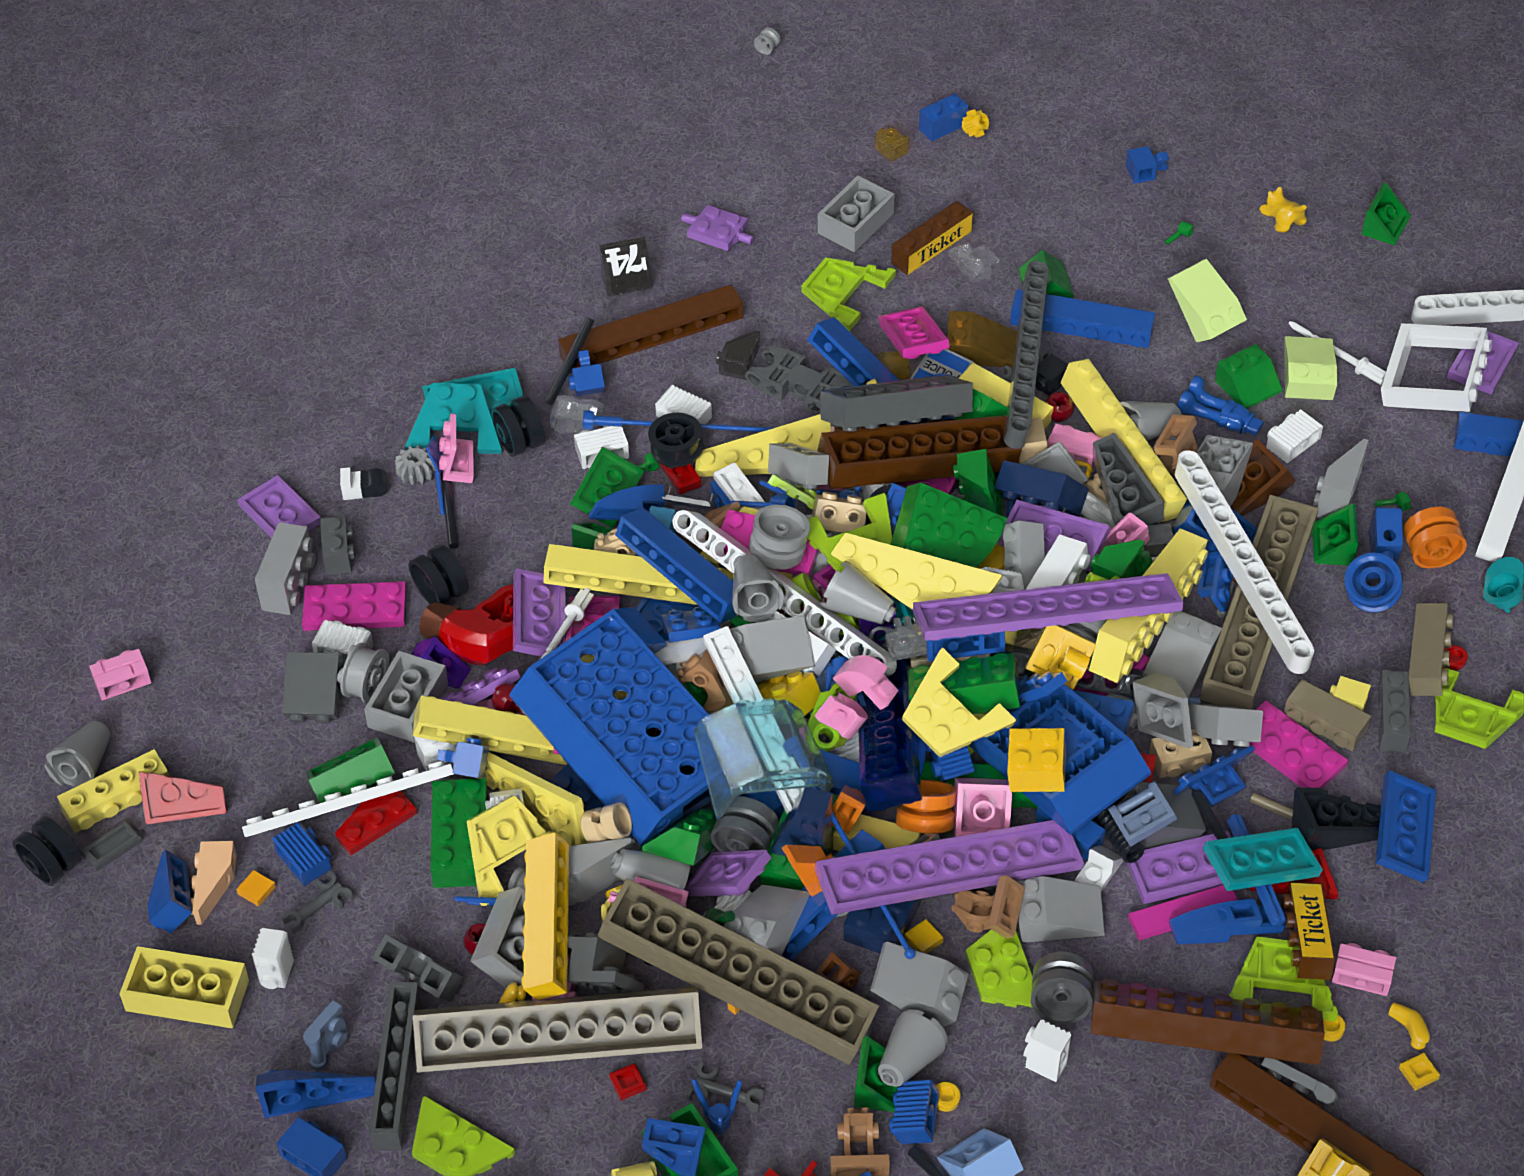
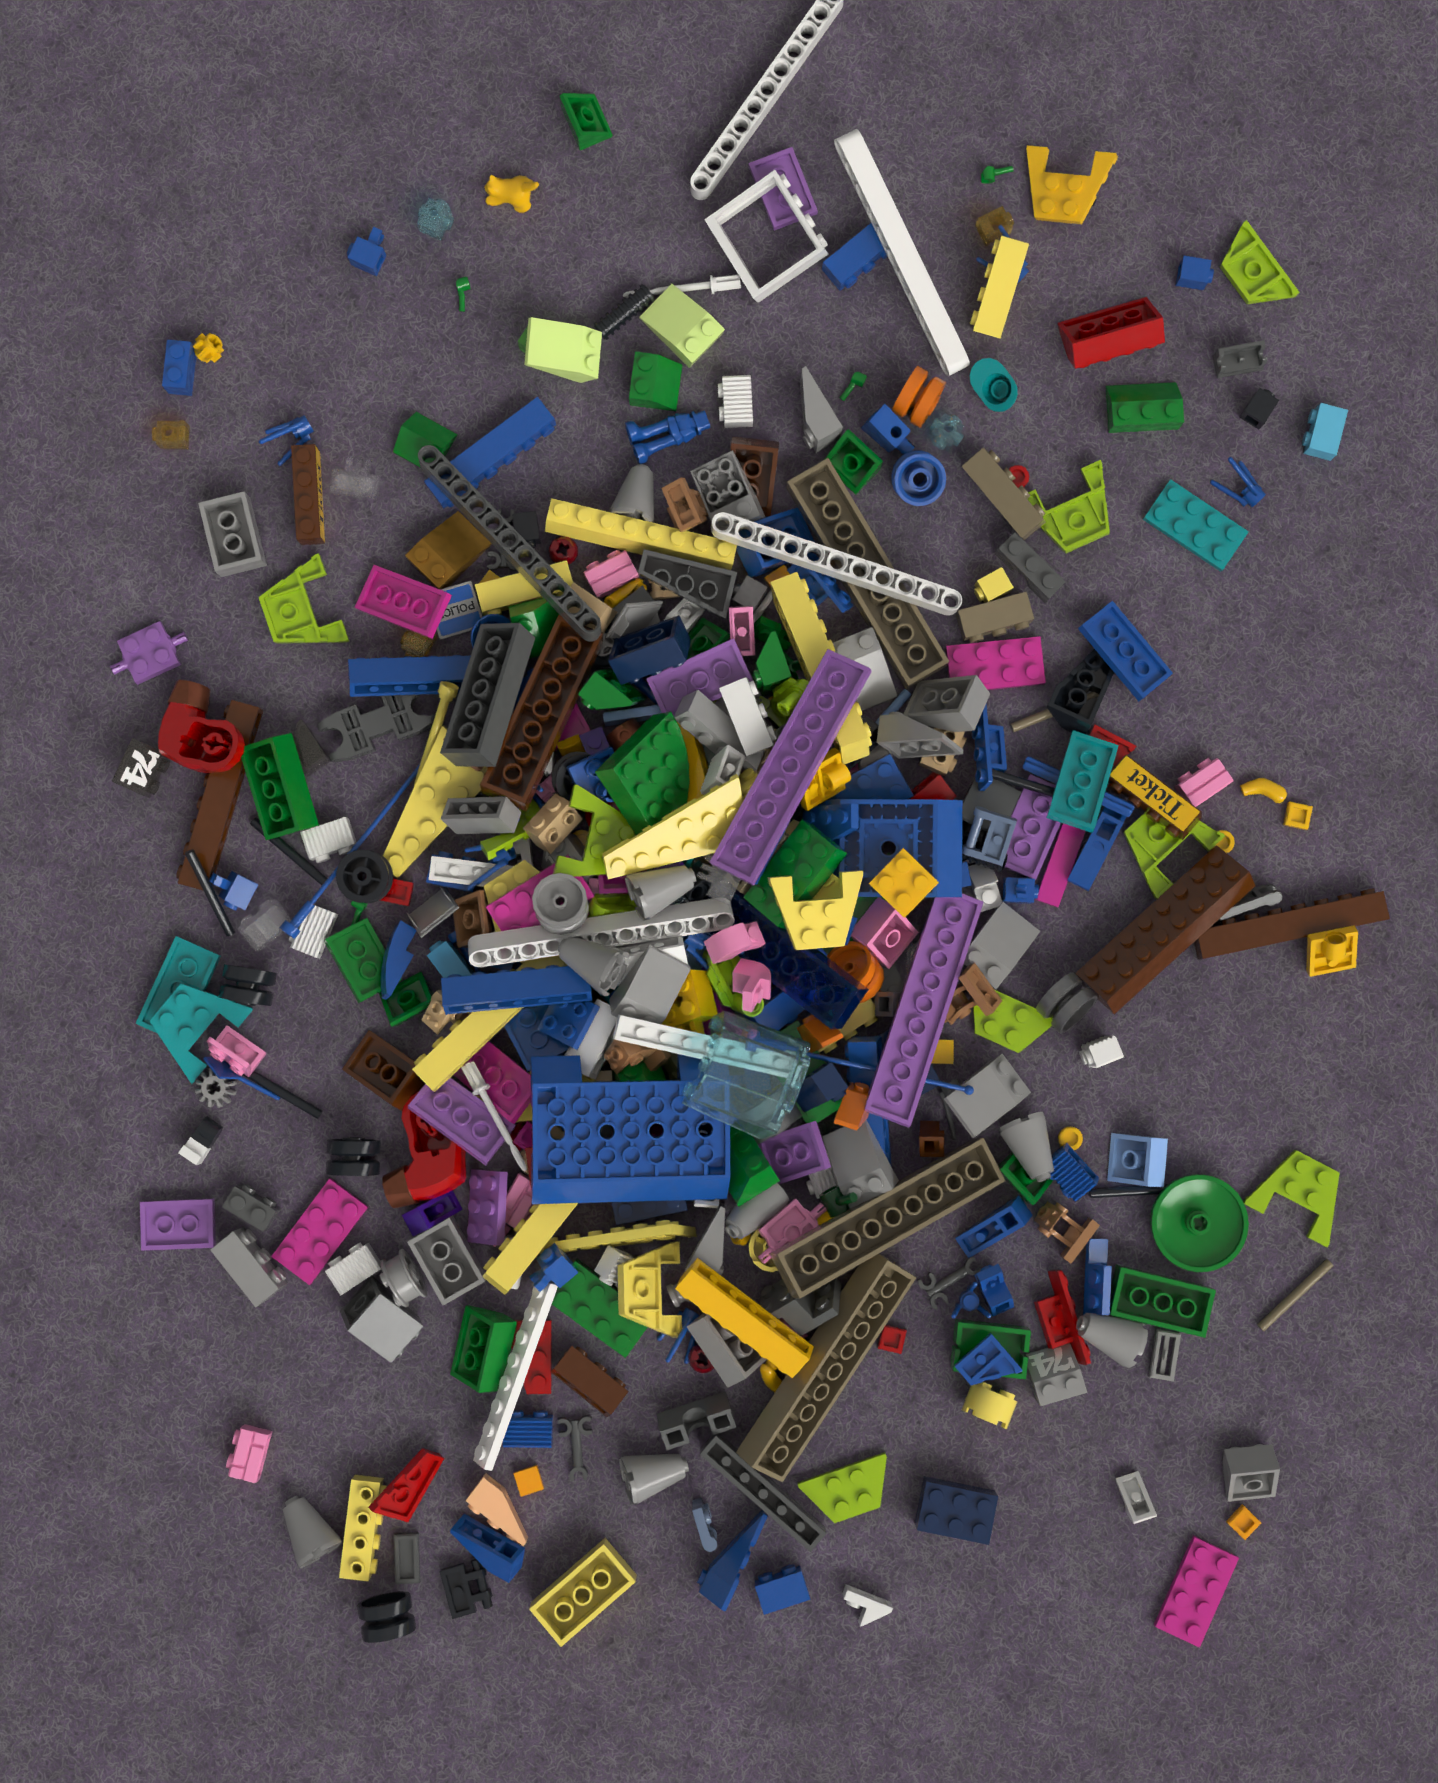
camera: 55 degrees left, 35 degrees up
white brick [252,928,294,989] -> none
dark red piece [492,682,520,714] -> none
tan wheel [581,802,632,843] -> none
none -> red piece [158,680,245,773]
none -> green brick [241,733,319,840]
none -> black bar [250,817,328,885]
none -> blue plant [259,415,314,466]
none -> reddish brown slope [342,1030,425,1111]
none -> clear light blue brick [417,198,454,241]
none -> black plate [439,1559,493,1619]
none -> reddish brown brick [551,1346,629,1417]
none -> black piece [594,284,655,340]
none -> light grey cone [619,1454,689,1505]
none -> clear light blue brick [929,413,965,452]
none -> blue slope [955,1196,1033,1258]
none -> blue brick [974,1264,1014,1317]
none -> blue brick [1002,877,1039,904]

